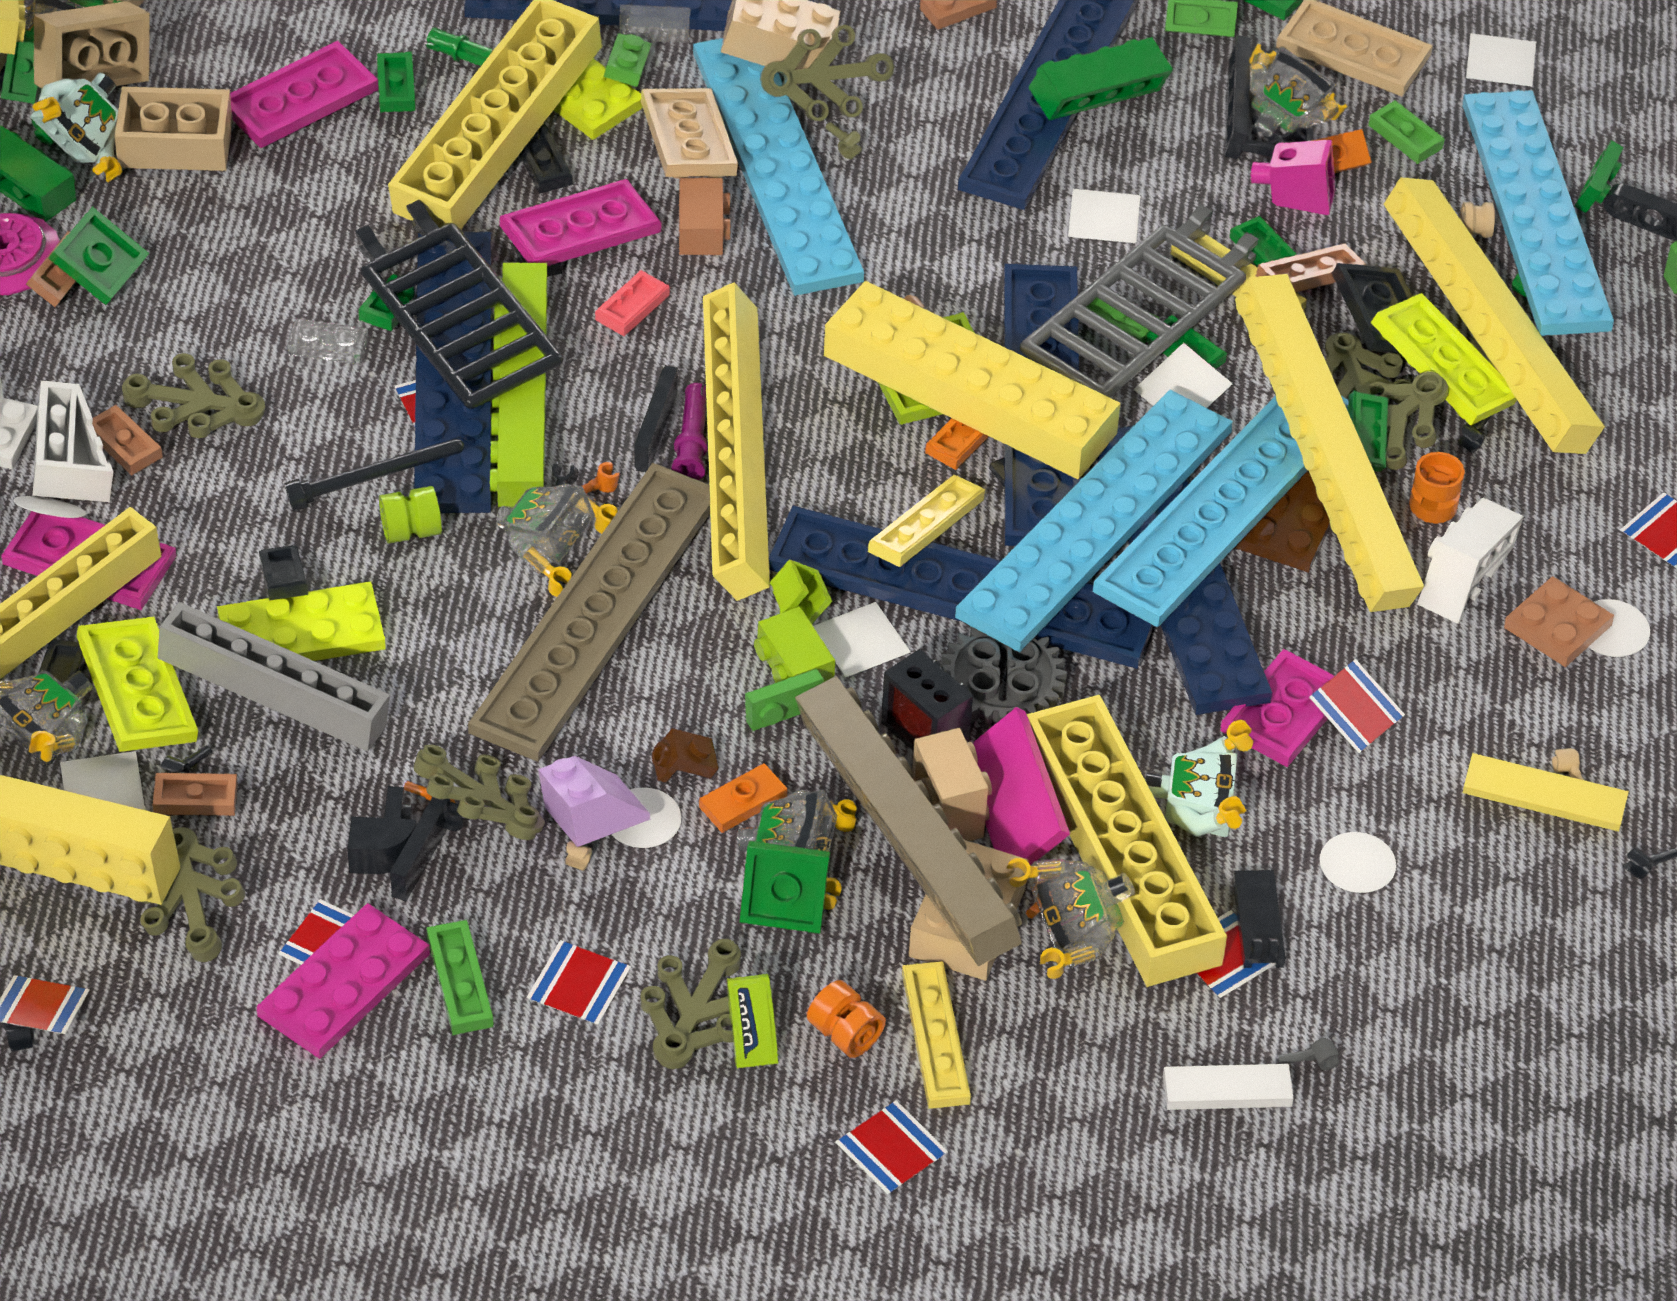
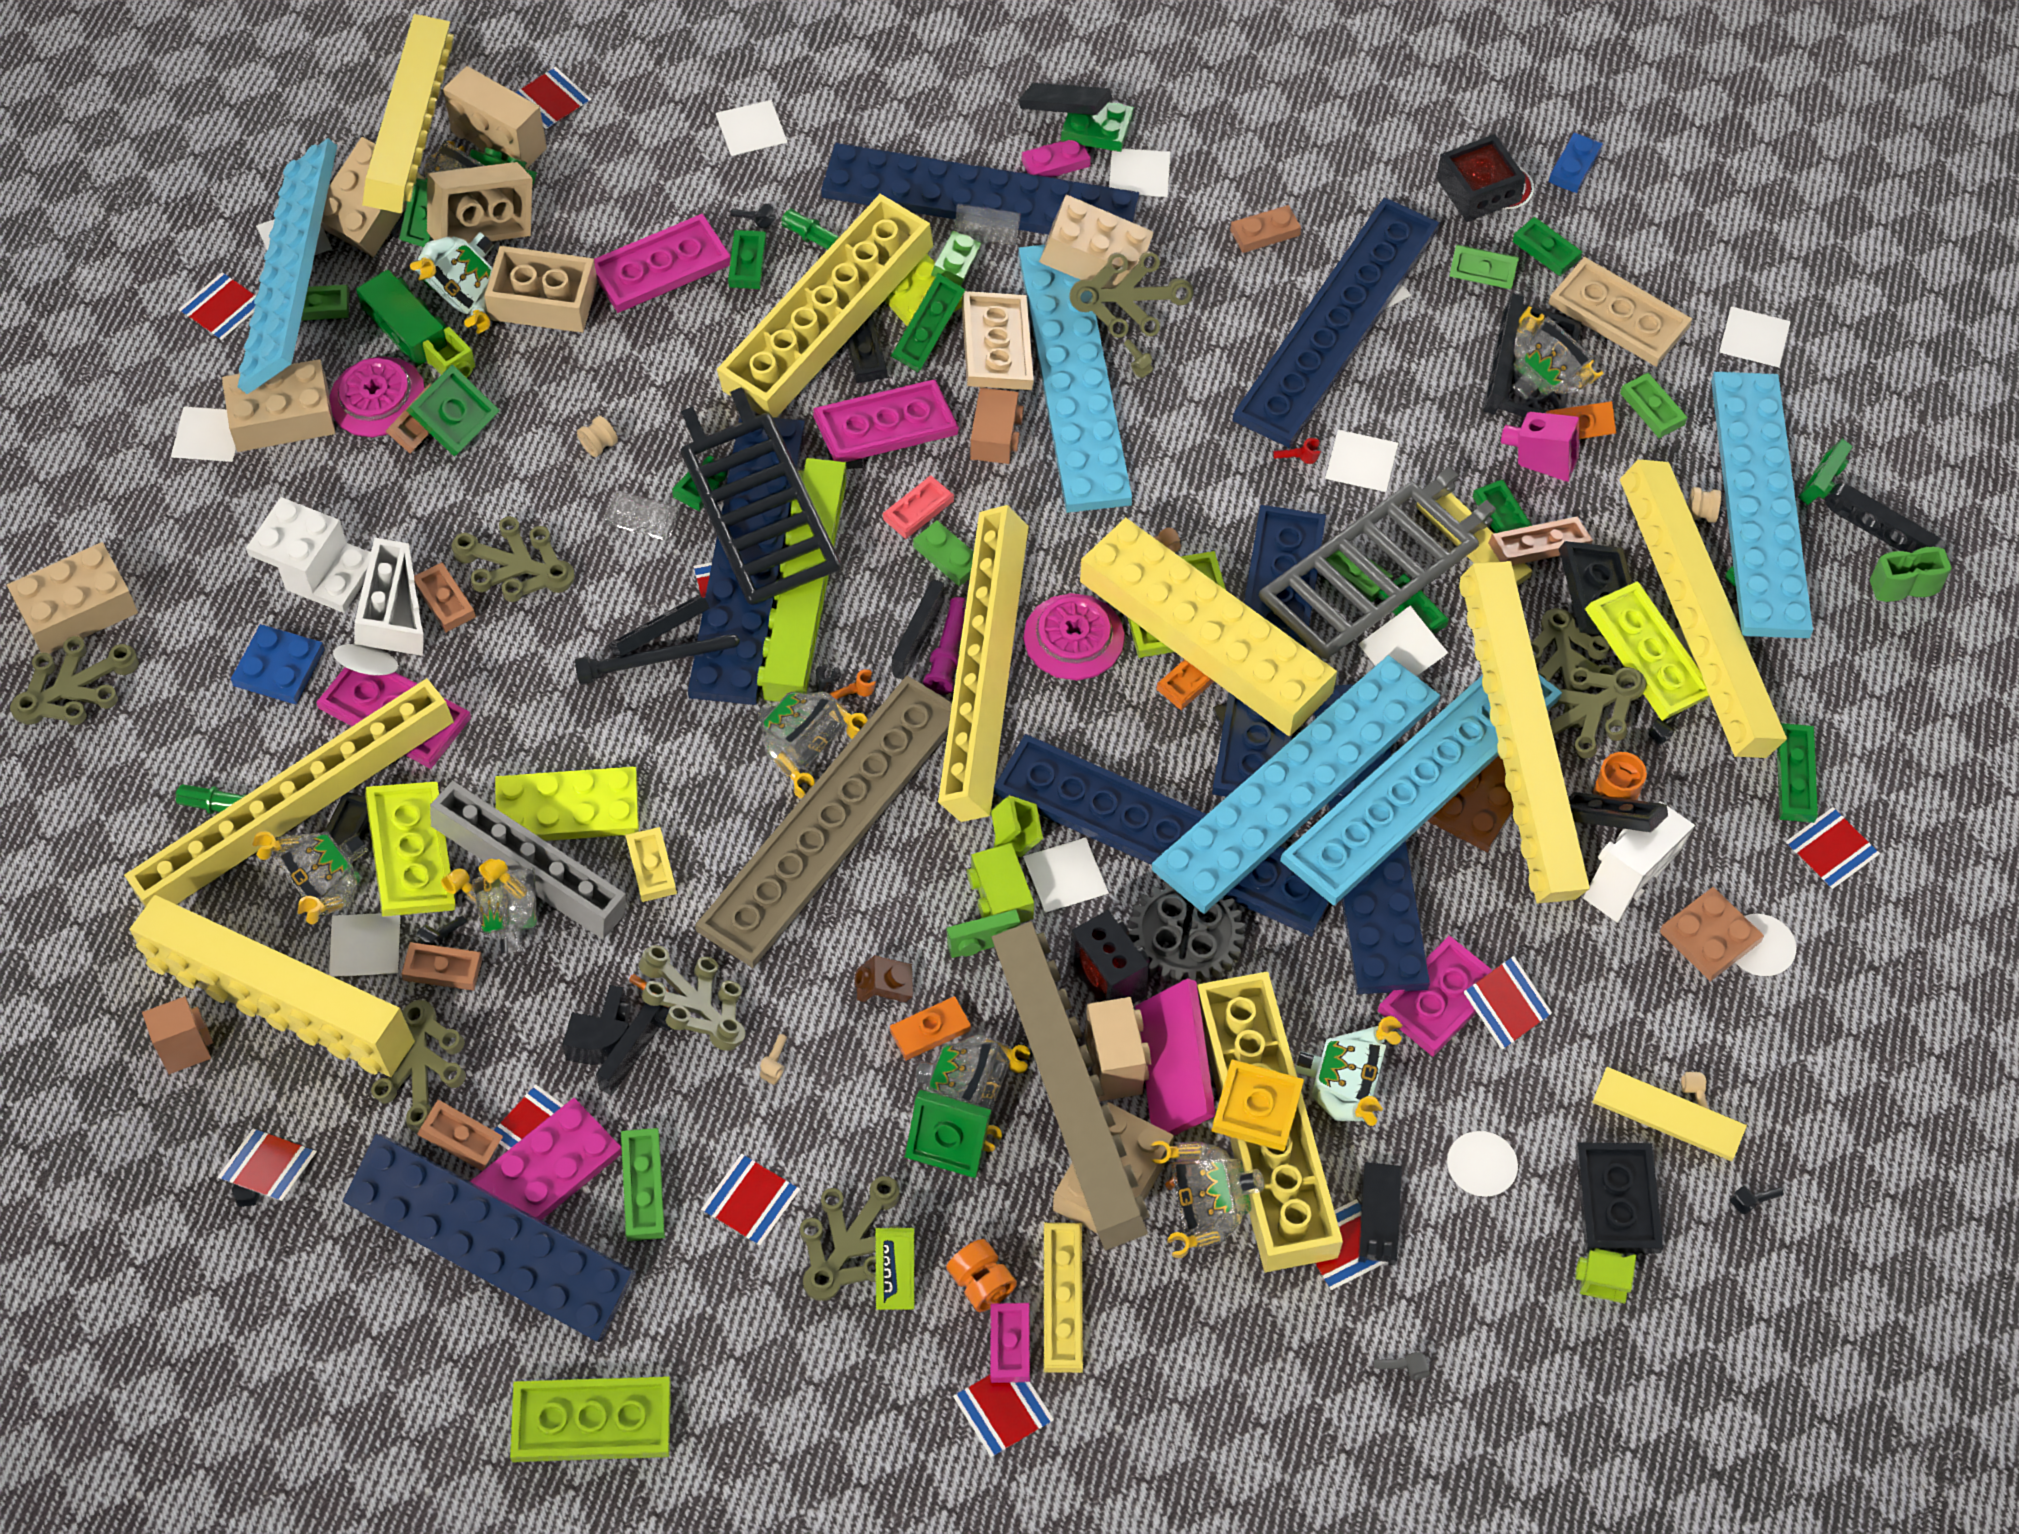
camera: 10 degrees right, 10 degrees up
black tile [259,545,308,601] -> none
lime wheel [379,486,442,544] -> none
lavender slope [538,756,651,847] -> none
white sticker [611,788,681,848] -> none
light yellow tile [868,475,985,567] -> none
green brick [1028,37,1173,121] -> none
white tile [1163,1064,1293,1110] -> none
green plate [1348,391,1388,472] -> none
none -> dark blue plate [342,1134,636,1342]
none -> nougat plate [417,1100,503,1171]
none -> lime window [423,327,476,378]
none -> clear torso [441,859,537,954]
none -> lime plate [510,1377,671,1462]
none -> tan wheel [577,416,618,457]
none -> black tile [608,597,710,656]
none -> light yellow plate [626,827,677,902]
none -> black hand [730,203,776,229]
none -> green plate [890,273,965,373]
none -> bright green plate [913,521,974,587]
none -> dark pink plate [990,1303,1030,1383]
none -> dark pink piece [1023,593,1125,681]
none -> yellow plate [1212,1059,1304,1152]
none -> red hand [1273,438,1321,464]
none -> black tile [1568,792,1668,832]
none -> black plate [1575,1142,1663,1254]
none -> lime window [1575,1248,1636,1304]
none -> green plate [1777,723,1818,823]

